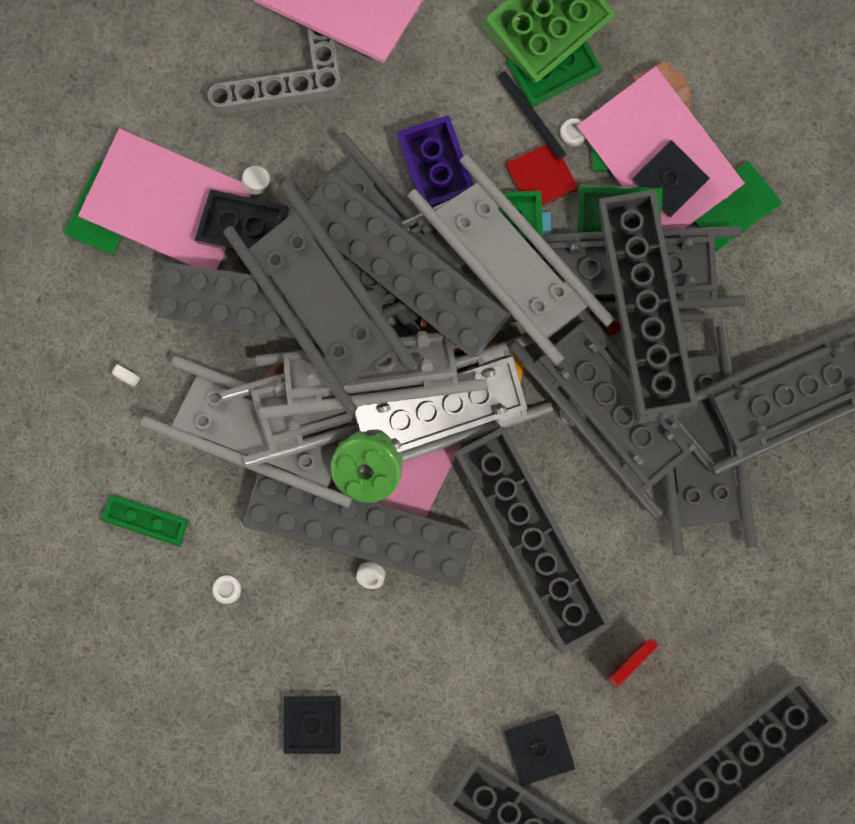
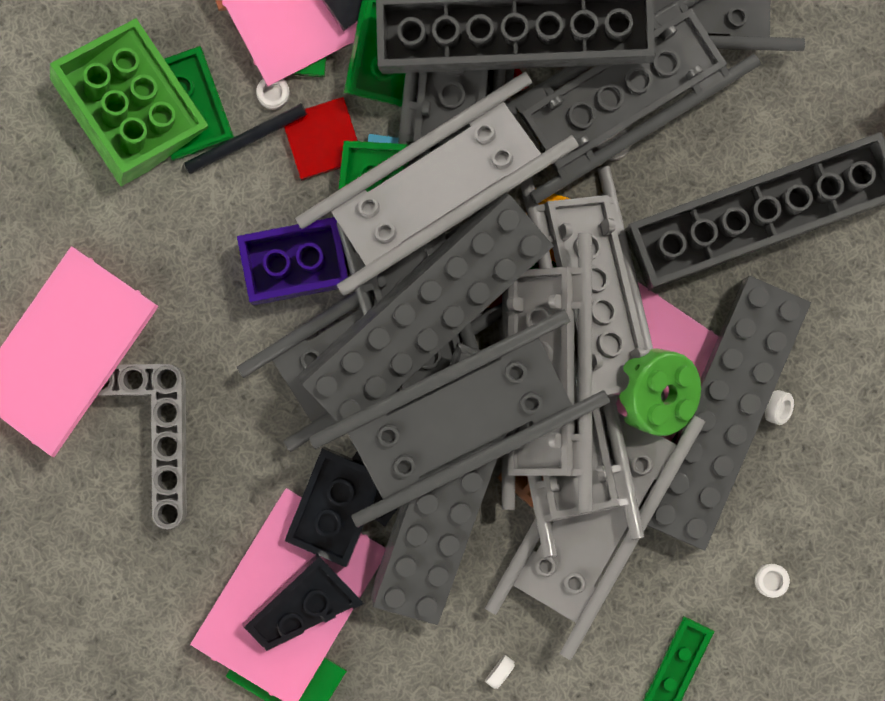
camera: 85 degrees left, 5 degrees up
white tile [242,166,270,194] -> none
none -> black wing [242,554,364,651]

